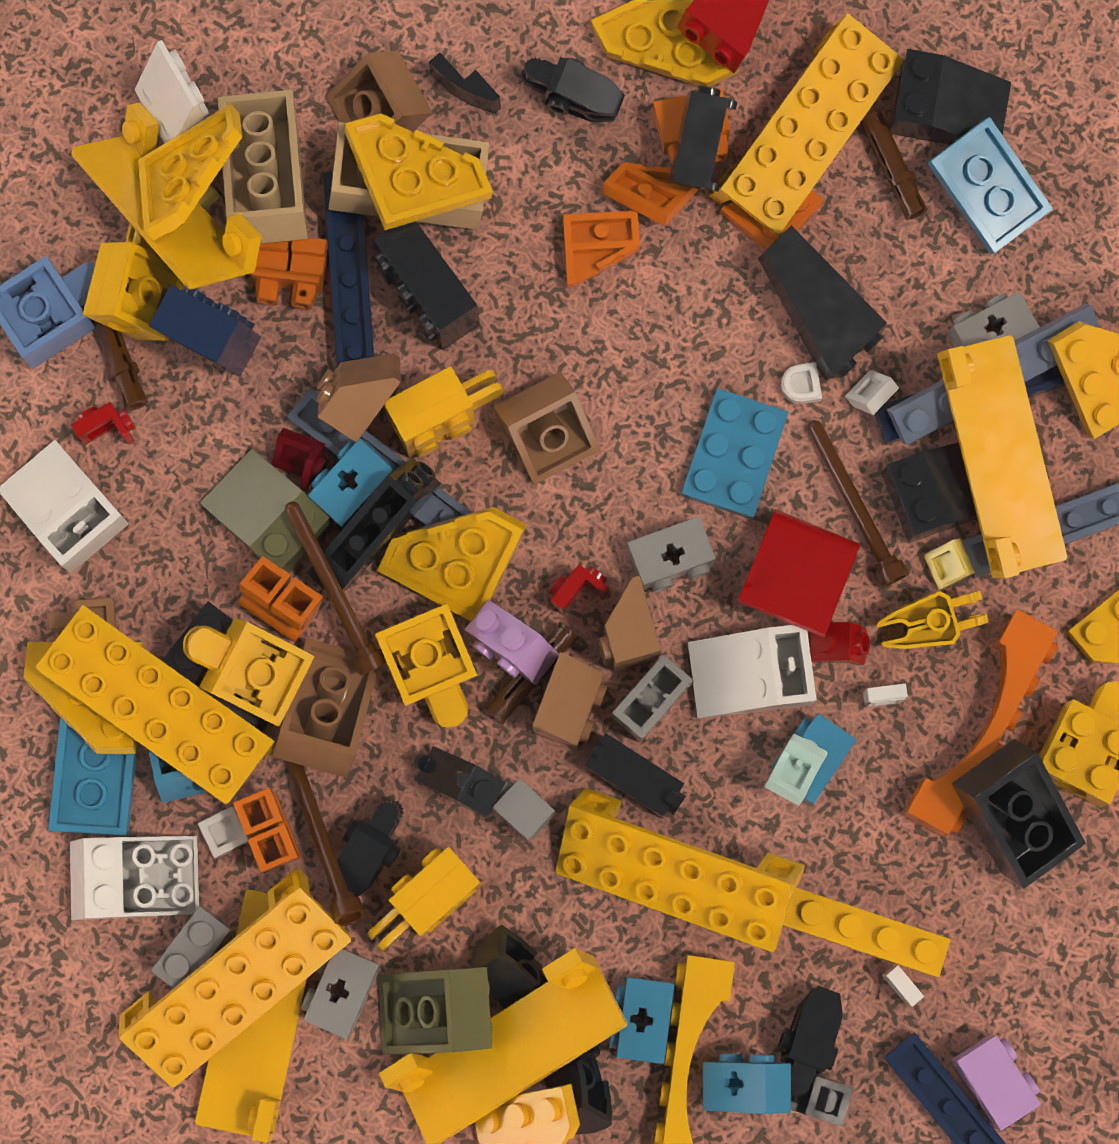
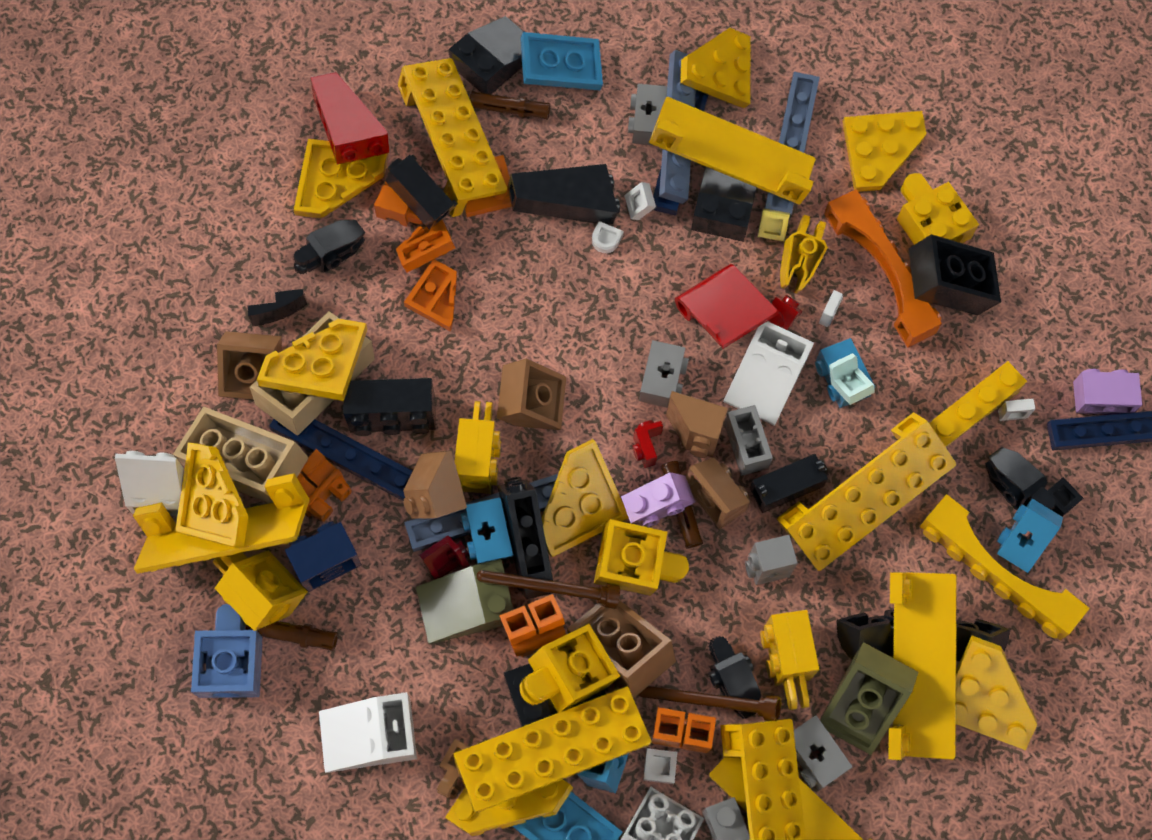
camera: 60 degrees left, 10 degrees down
red bracket [71,402,136,445] -> none
black brick [414,746,505,817] -> none
dark azure brick [609,977,674,1064] -> none
dark azure plate [681,388,789,520] -> none
reddish brown piece [808,420,909,588] -> none

